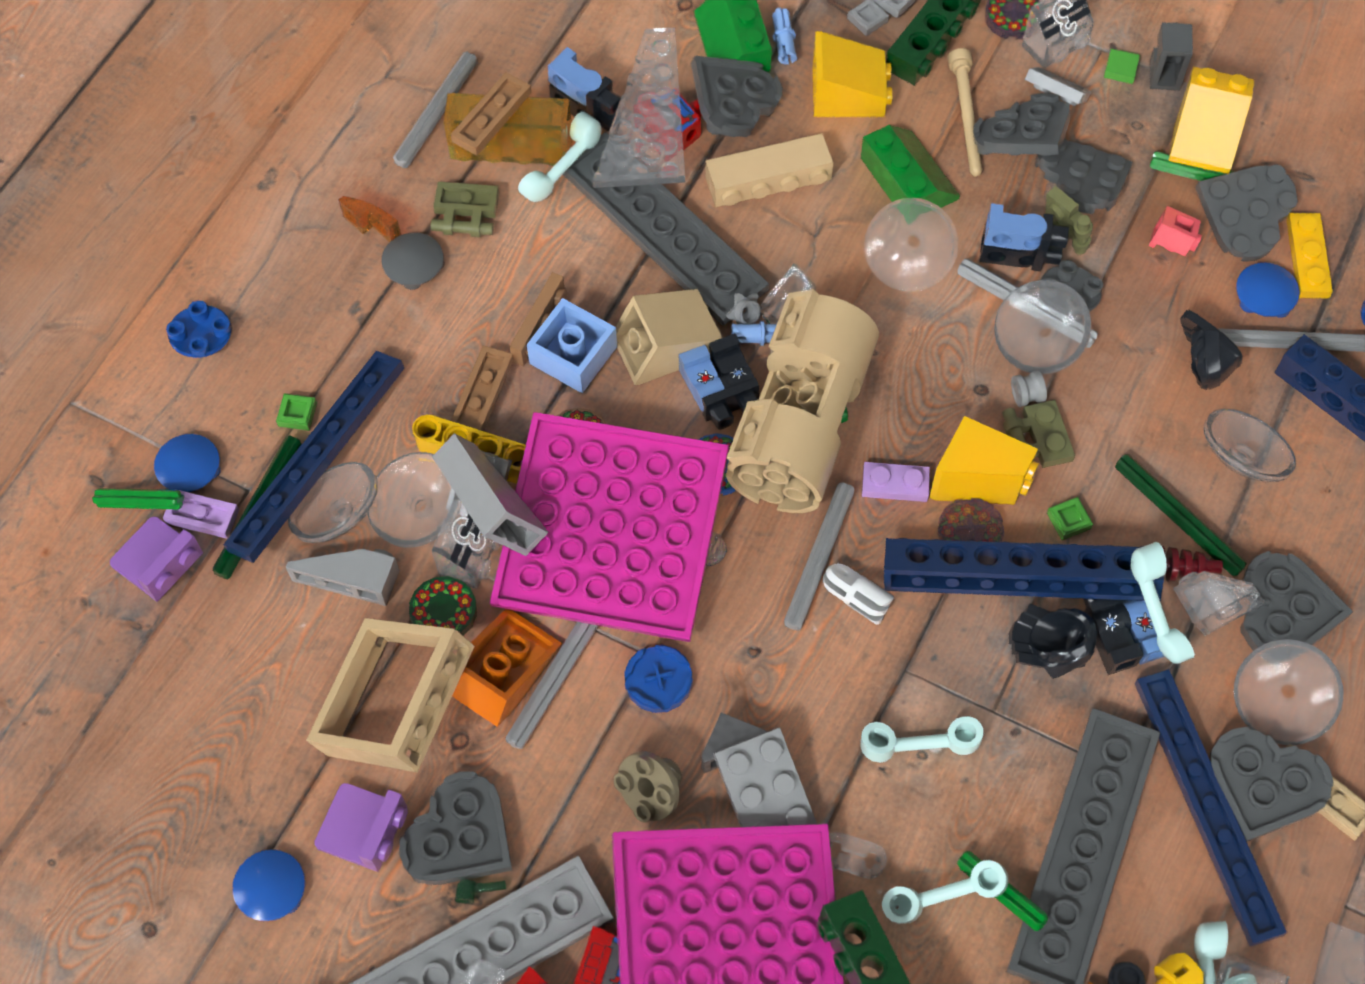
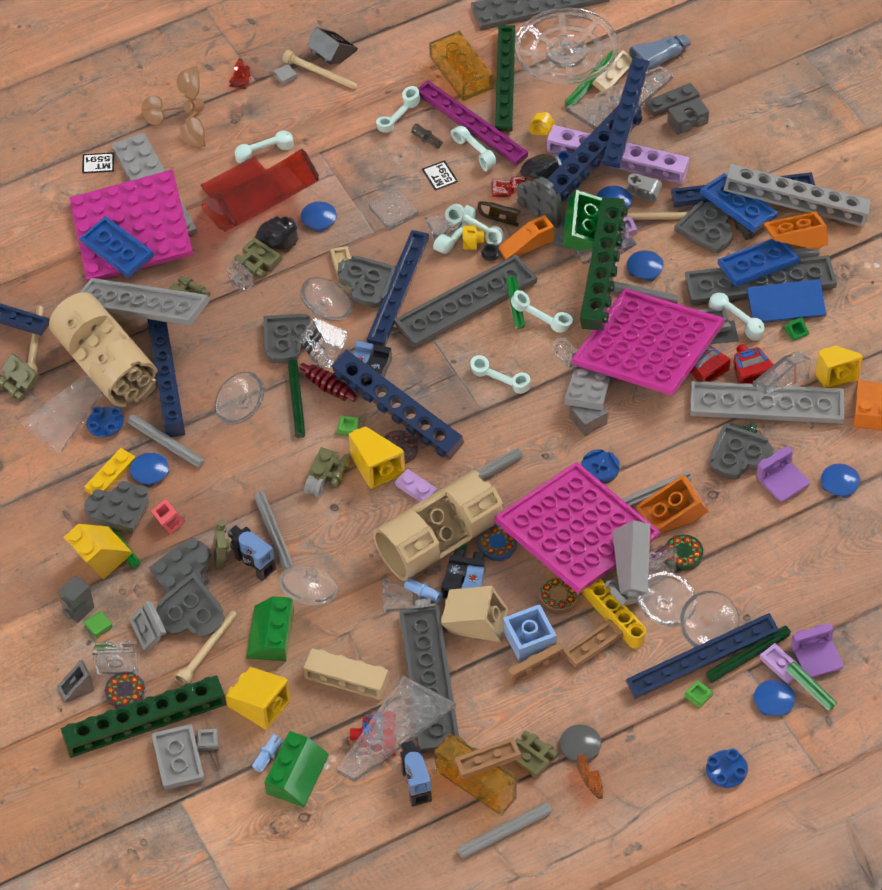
camera: 145 degrees left, 10 degrees down
light grey slope [286,549,400,606] -> none
tan window [306,618,474,773] -> none
light aqua piece [518,112,602,202] -> none
dark tan plate [613,751,682,823] -> none
dark grey plate [691,56,782,137] -> none
white arm [823,563,894,625] -> none
clear dish [994,280,1092,374] -> none
black hair [1009,604,1097,679] -> none
dark grey dish [1039,260,1103,315] -> none
light aqua piece [1131,542,1195,664] -> none
black hair [1180,310,1243,390] -> none

